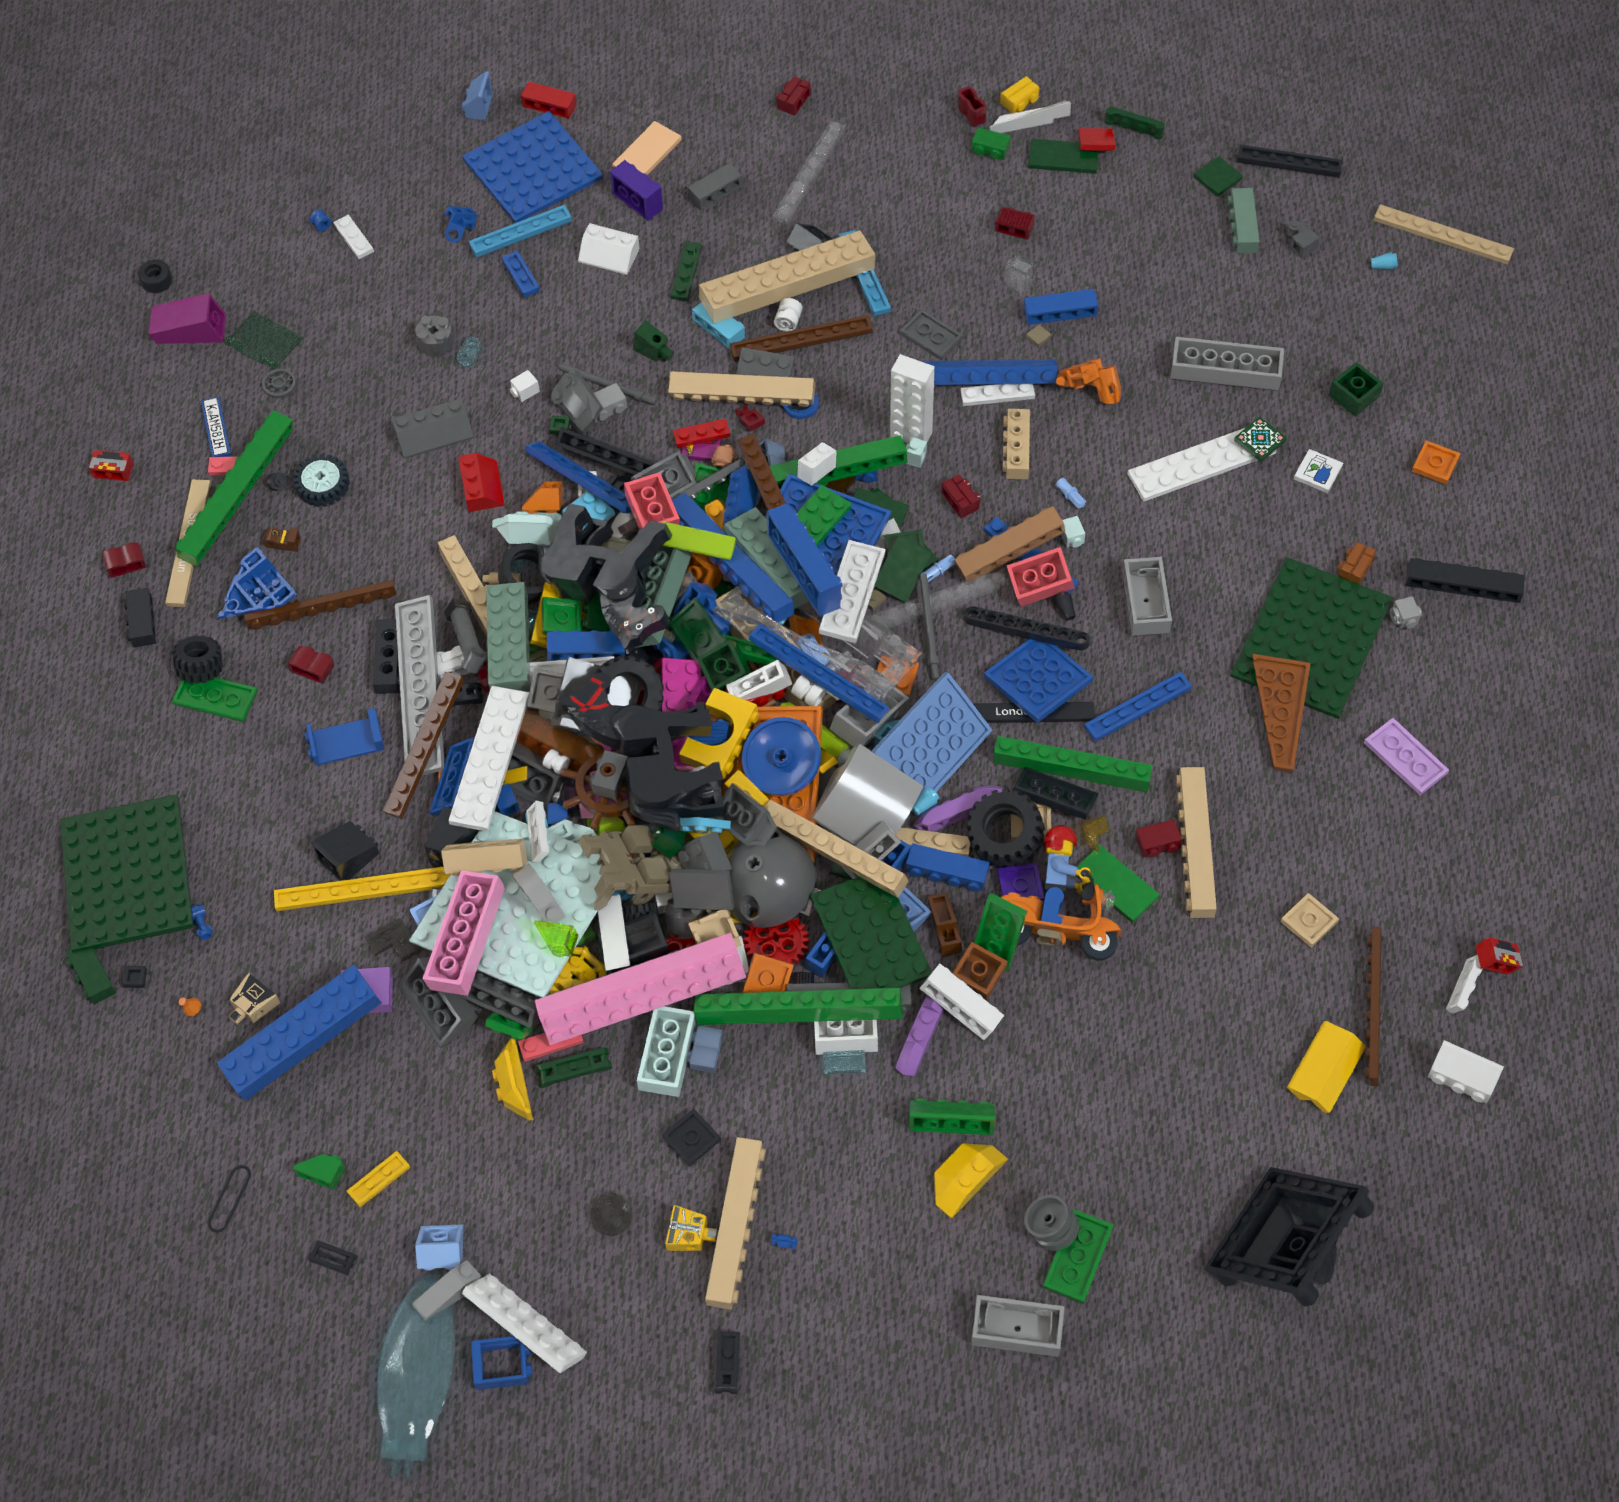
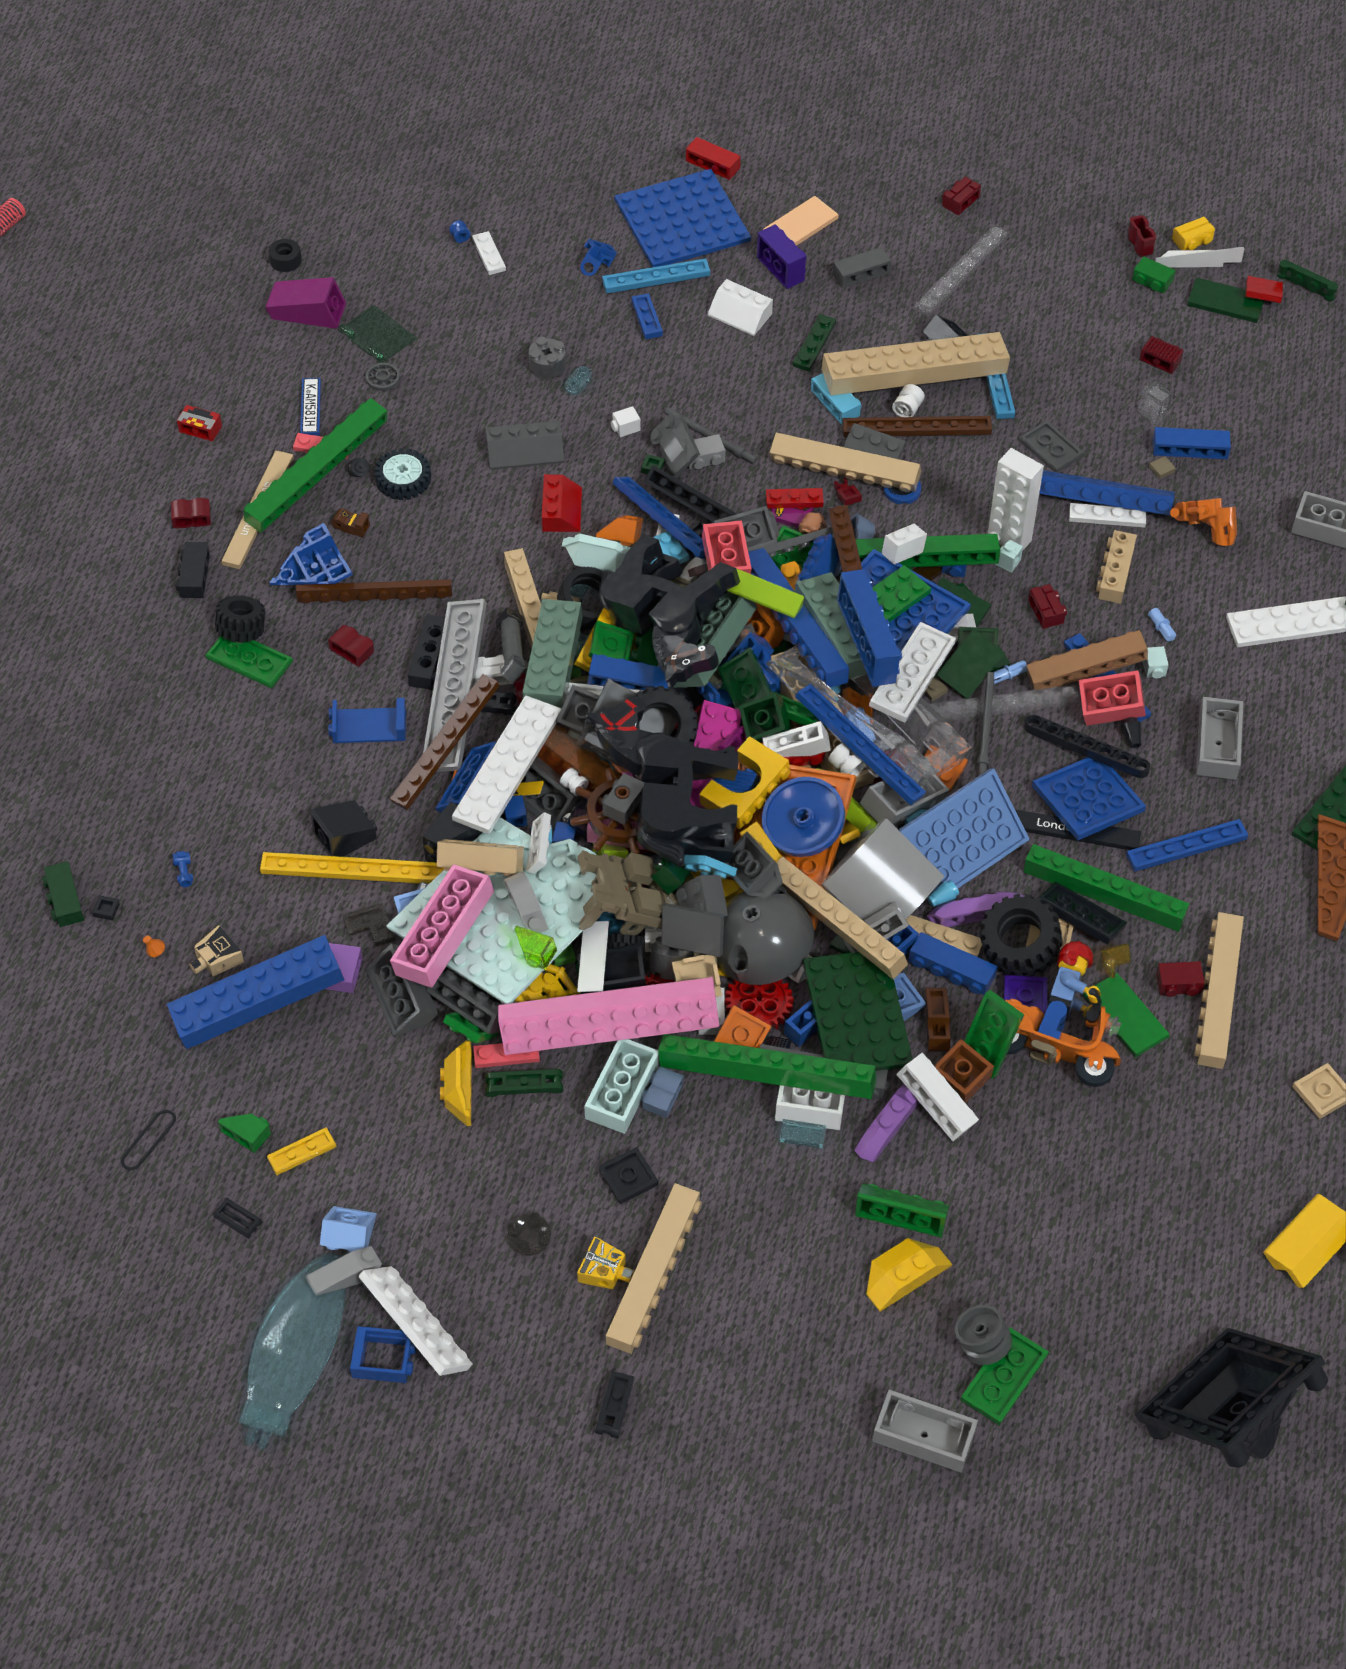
camera: 10 degrees right, 5 degrees down
dark green plate [60,794,194,952] -> none
medium blue slope [462,71,493,120] -> none
dark green torso [633,320,674,362] -> none
blue piece [771,1233,797,1249] -> none

